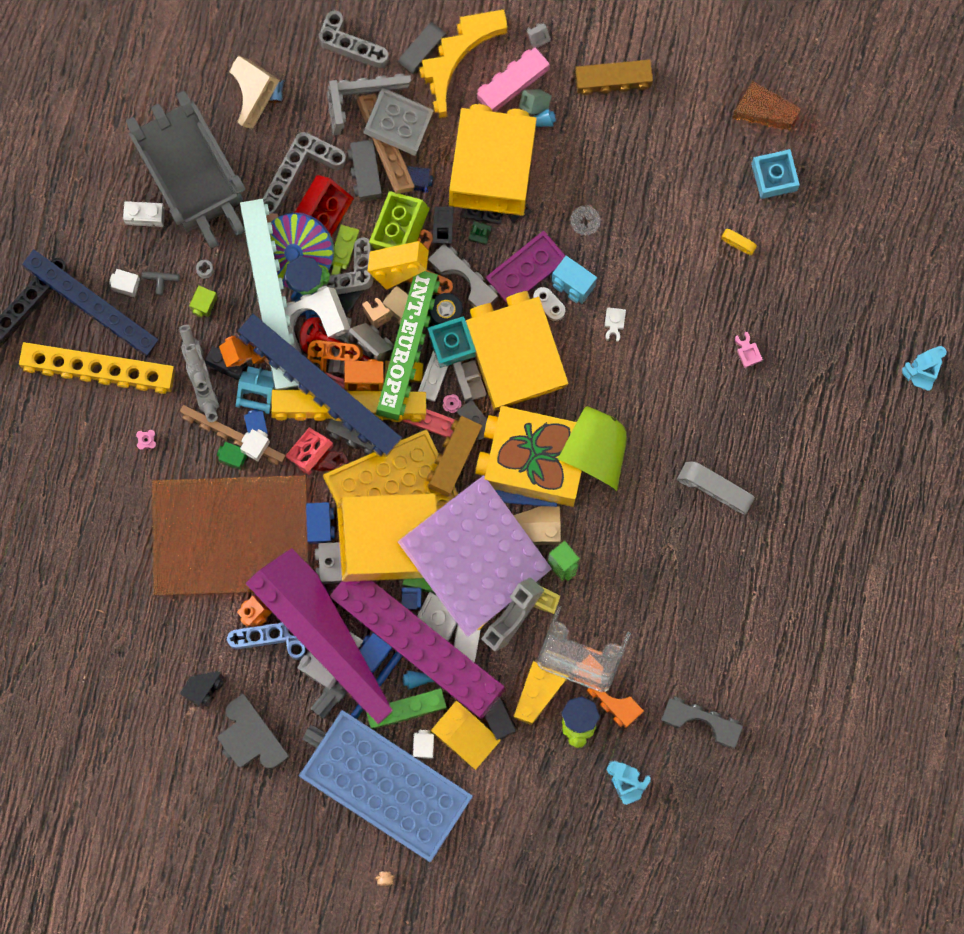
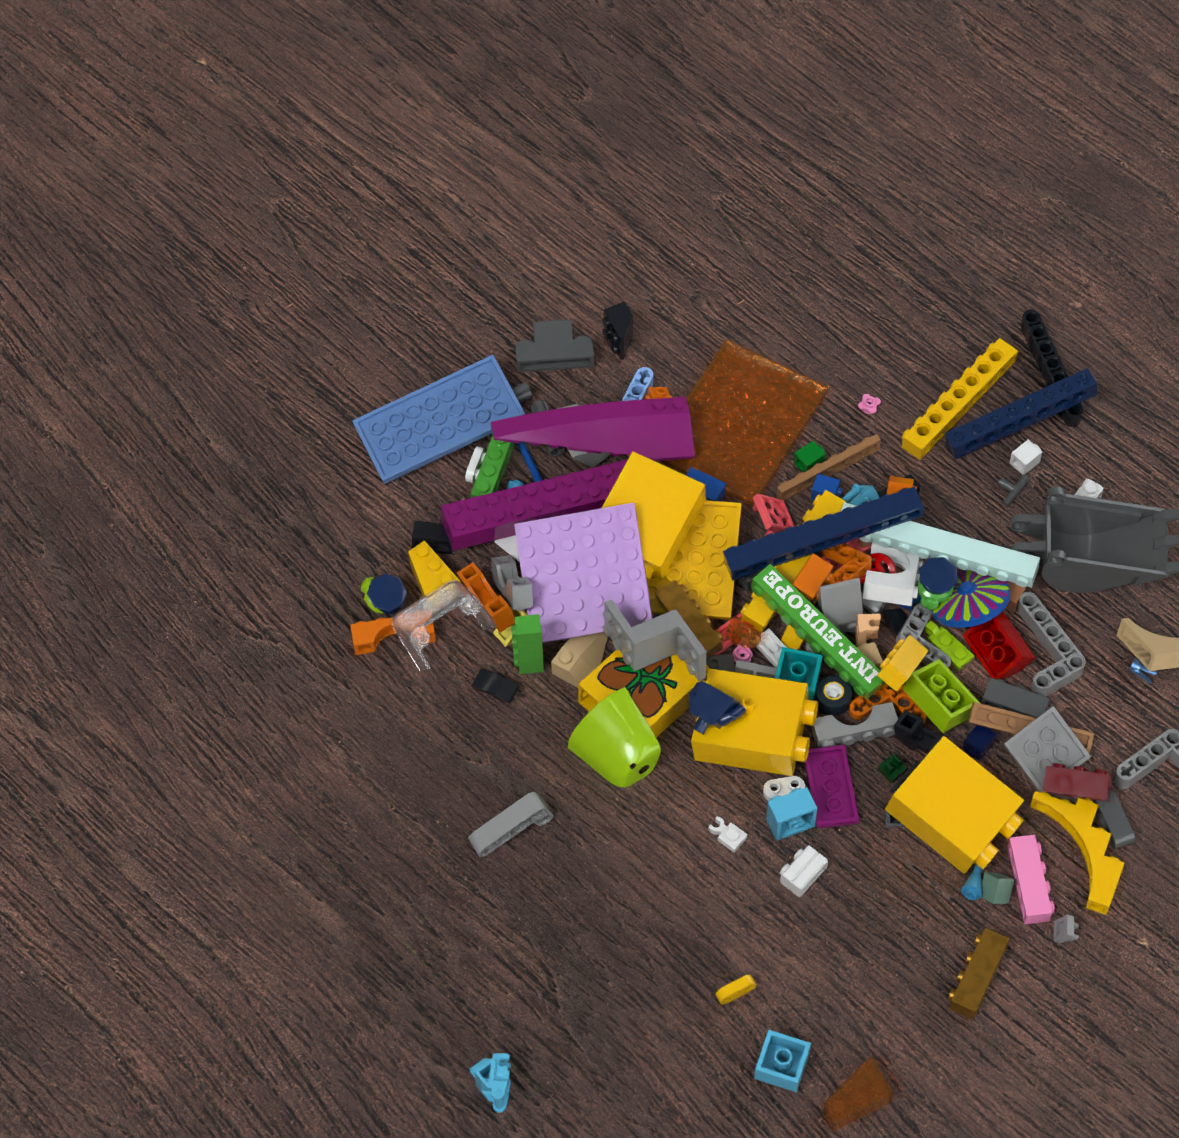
camera: 125 degrees right, 20 degrees down
light grey pin [179,325,219,422] -> none
lime brick [189,286,217,317] -> none
light grey bush [196,260,214,279] -> none
white brick [240,429,270,462] -> none
clear red piece [312,449,349,471] -> none
light grey bracket [327,74,411,136] -> none
blue brick [359,633,392,674] -> none
light nougat plate [375,872,395,886] -> none
white brick [413,730,434,759] -> none
yellow slope [431,701,501,770] -> none
clear gear [570,206,601,236] -> none
medium azure piece [607,761,651,805] -> none
dark grey arch [660,697,743,749] -> none
bright pink plate [735,332,763,368] -> none
none -> orange arch [457,562,515,633]
none -> white plate [465,447,486,484]
none -> black slope [471,668,520,704]
none -> light grey bracket [603,599,707,681]
none -> dark blue torso [688,677,755,735]
none -> clear orange rock [726,616,762,648]
none -> white brick [780,846,828,897]
none -> dark red brick [1043,763,1112,802]

